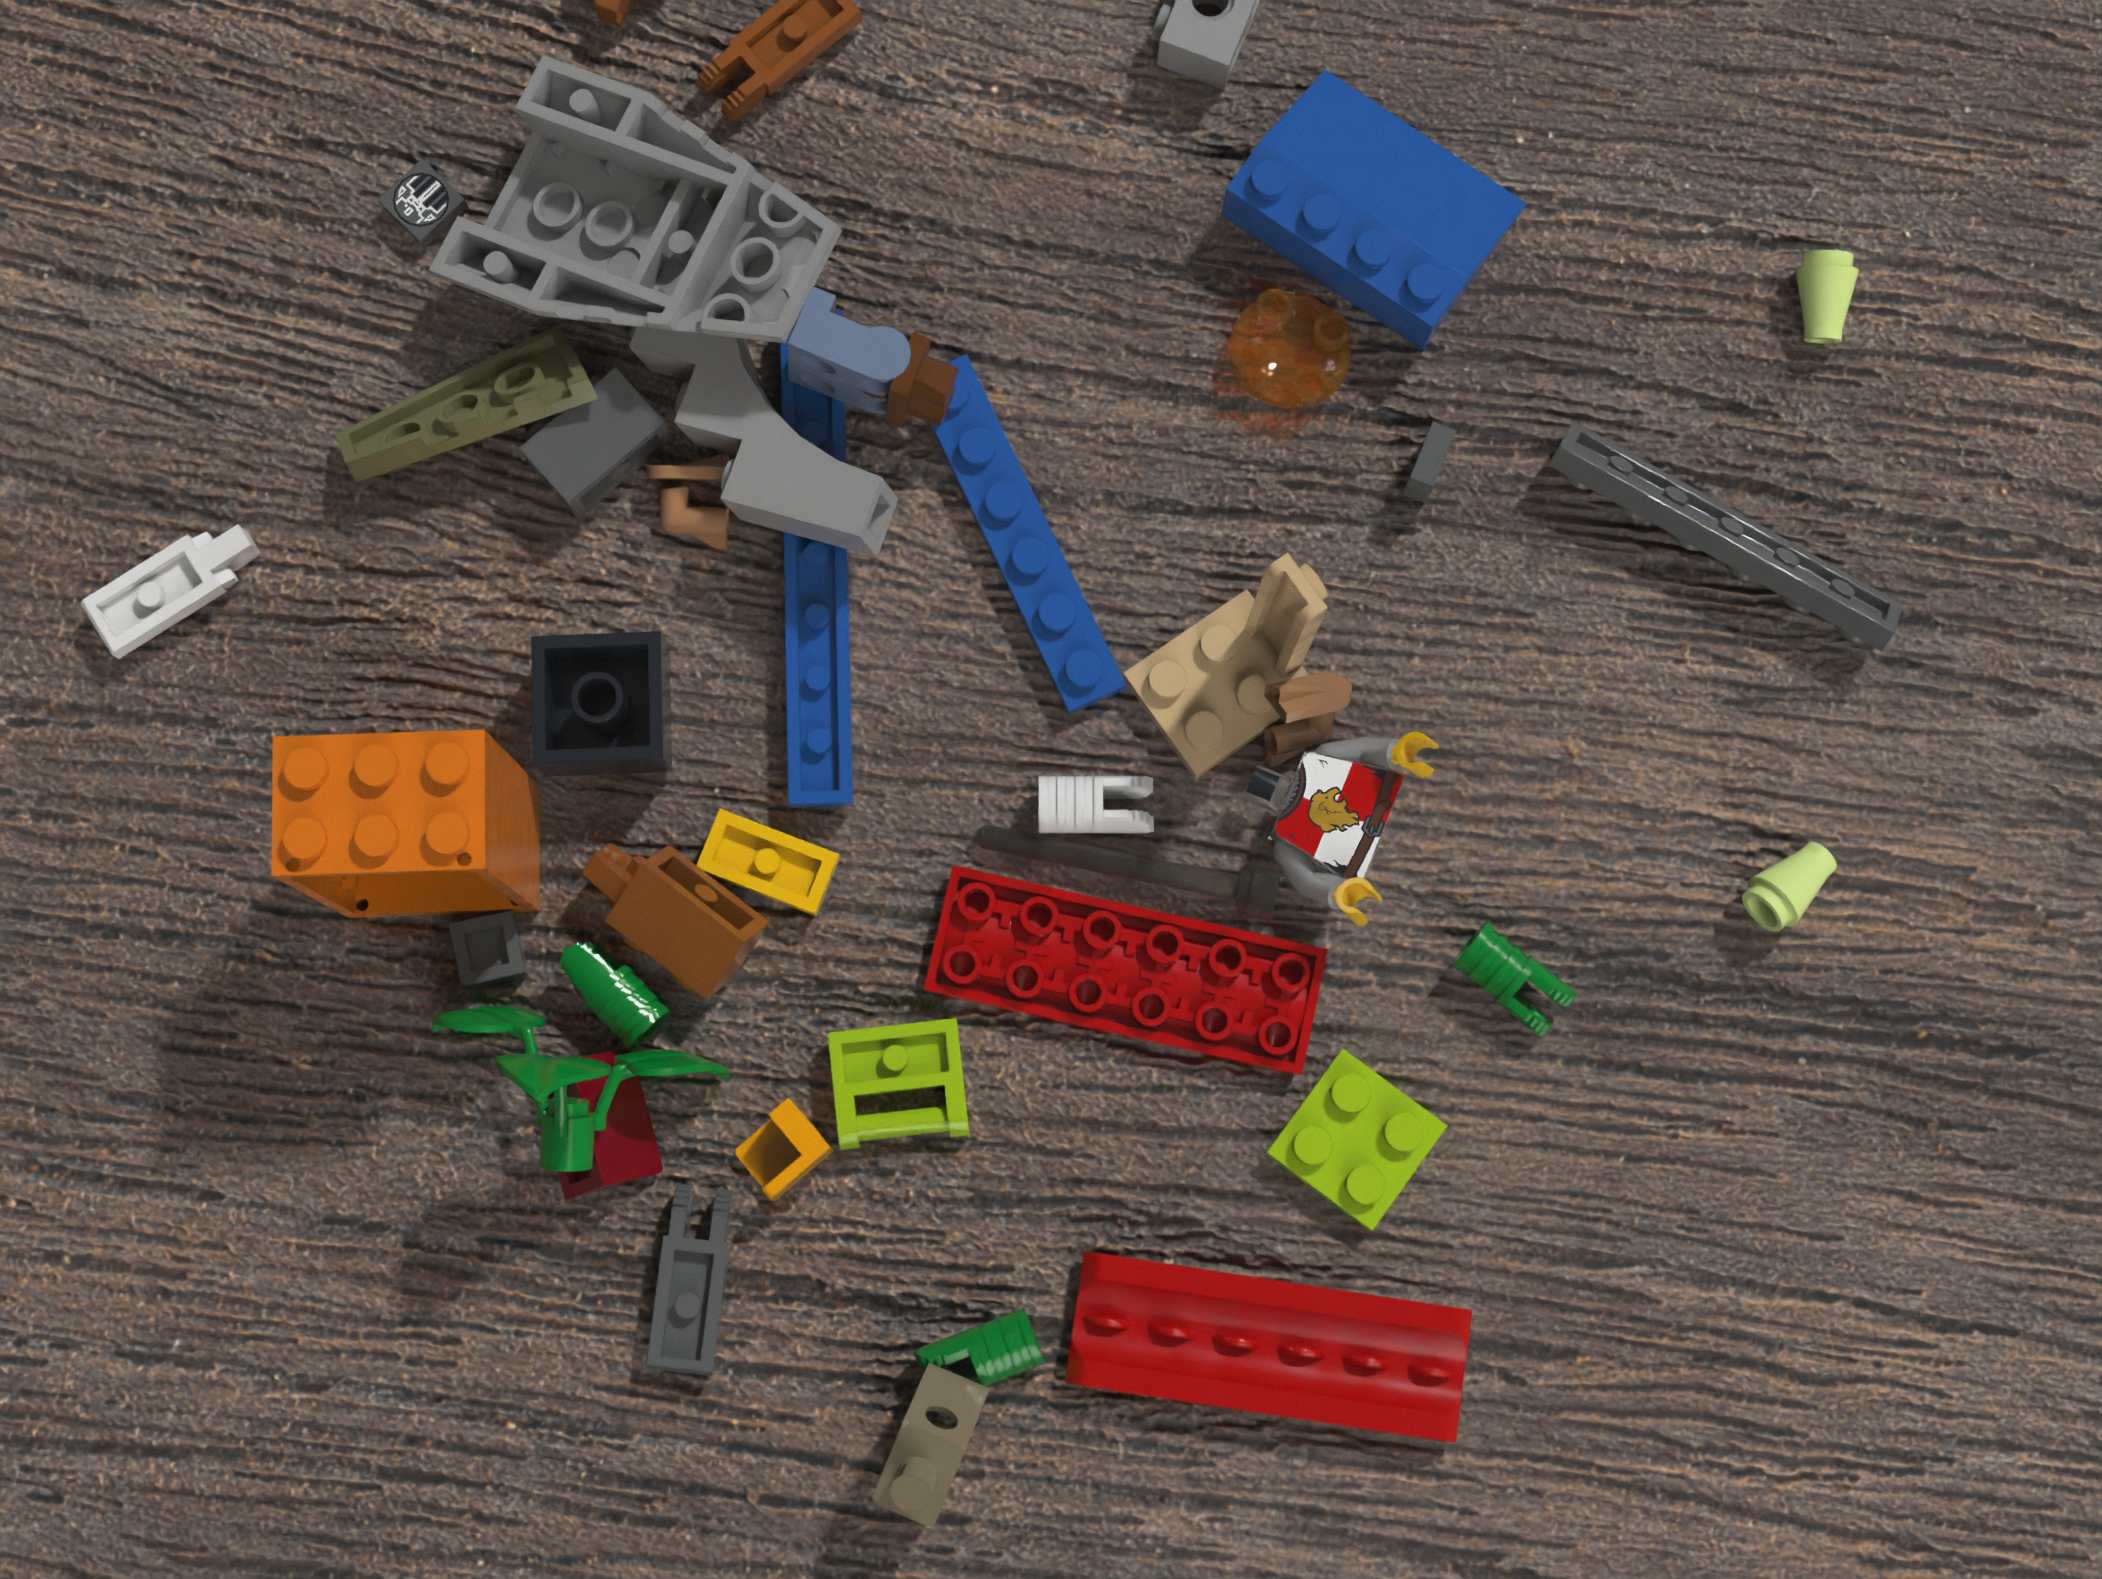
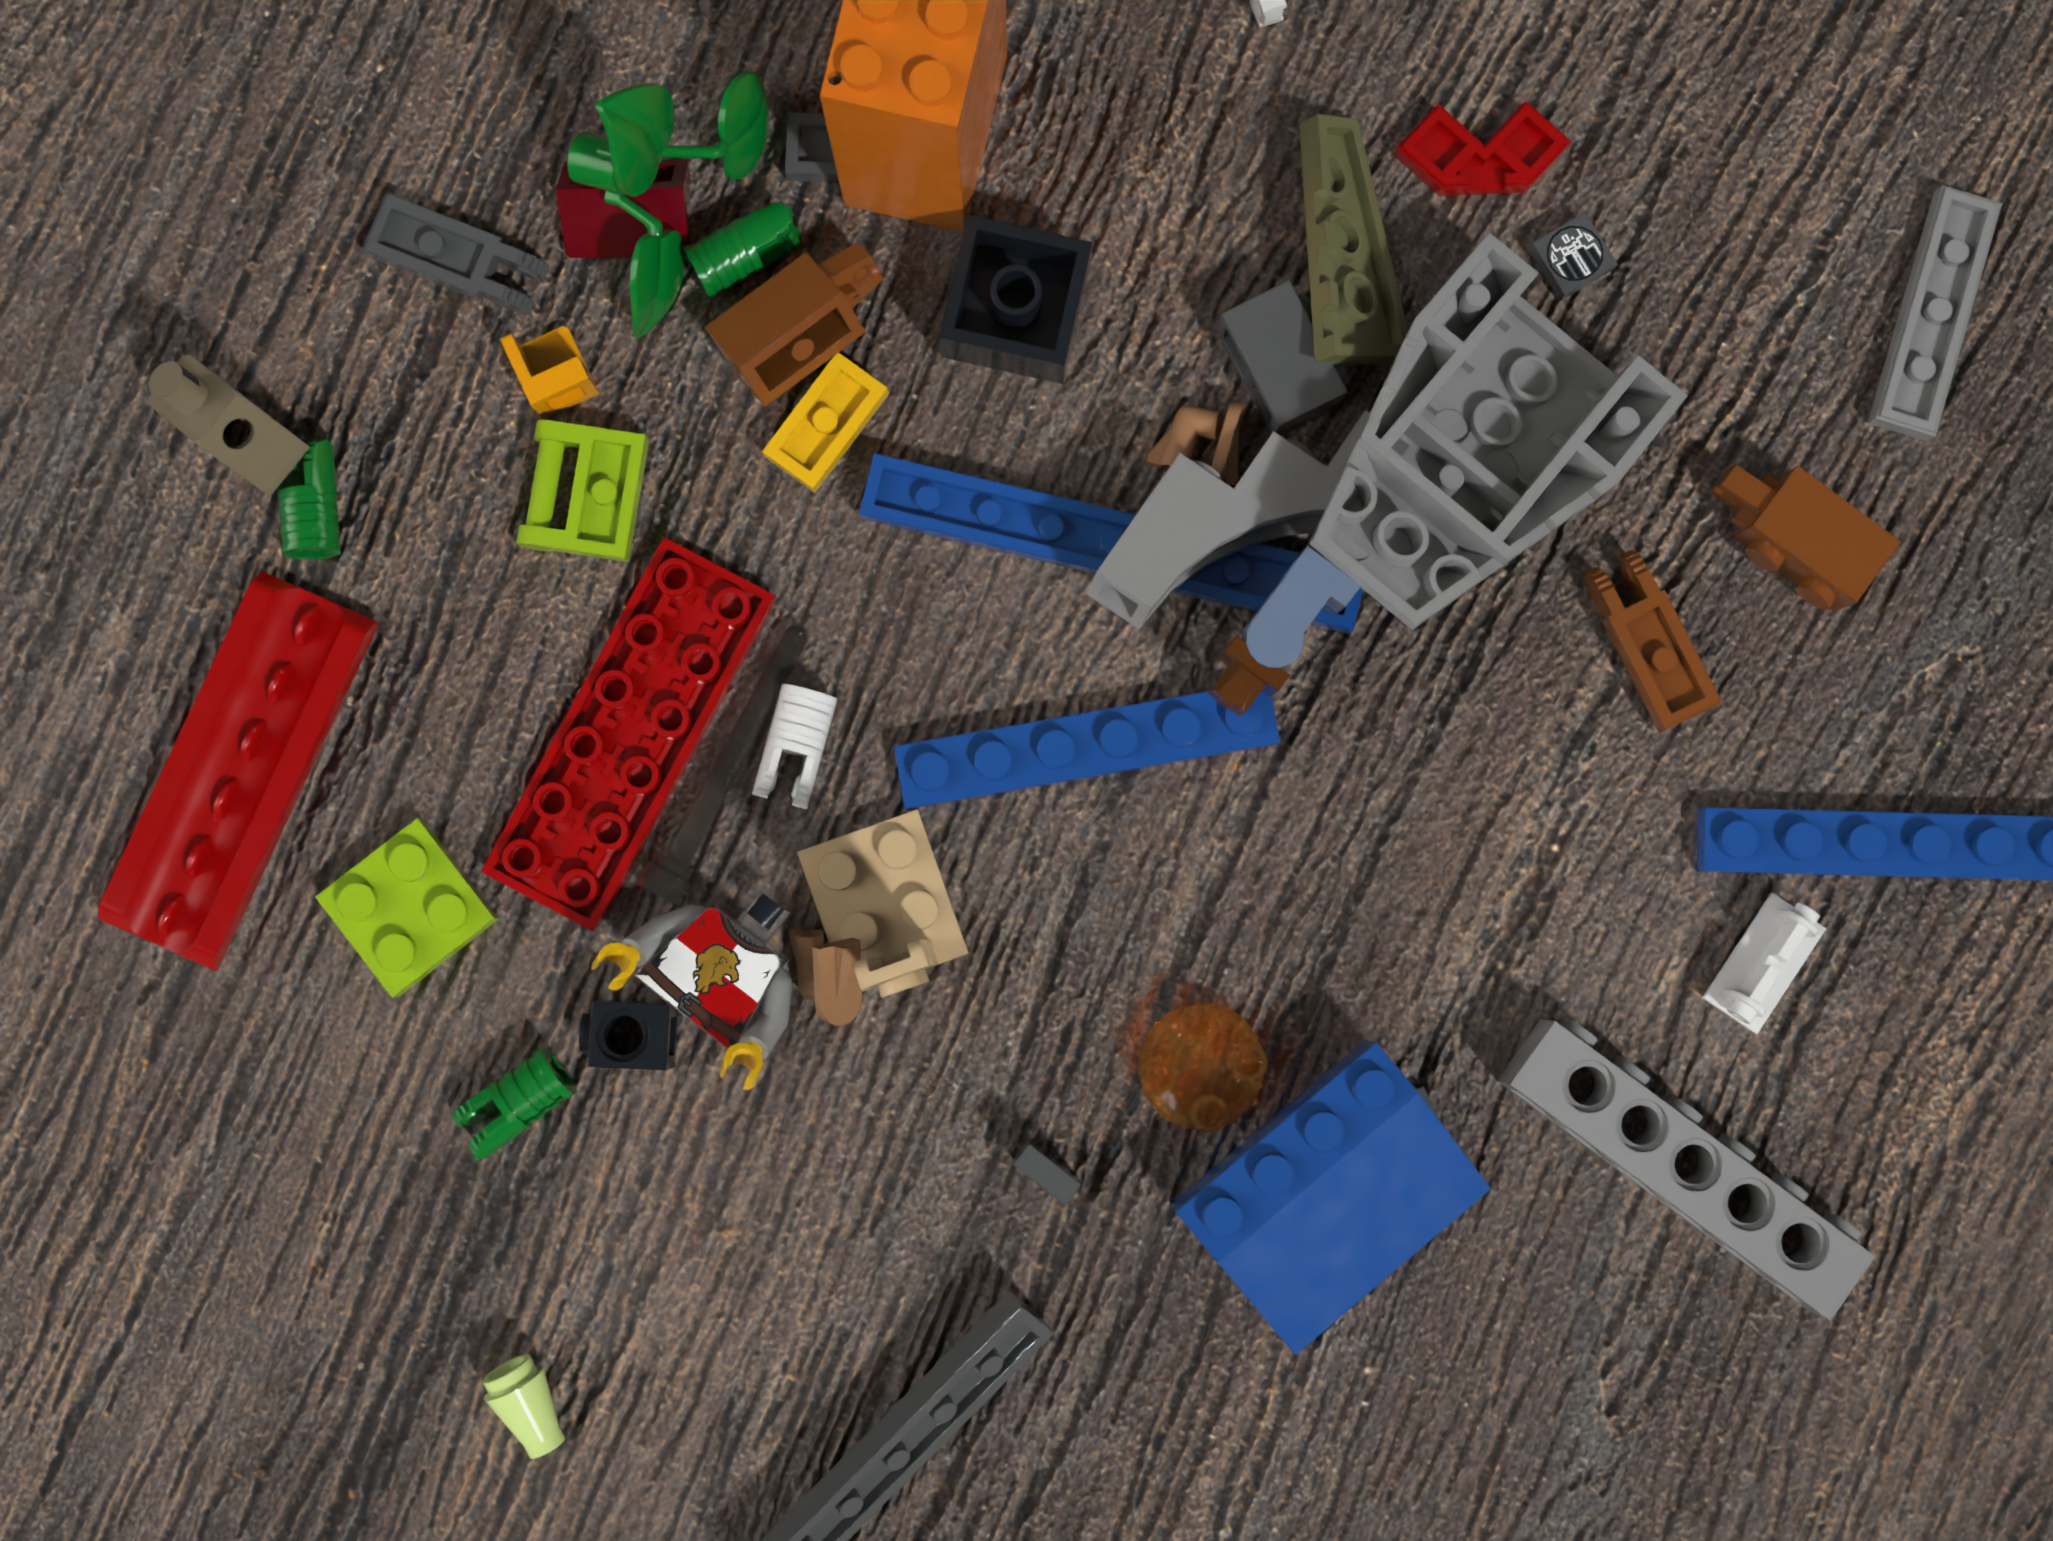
camera: 105 degrees right, 5 degrees up
none -> black brick [579,1000,679,1070]
none -> red tile [1393,100,1571,196]

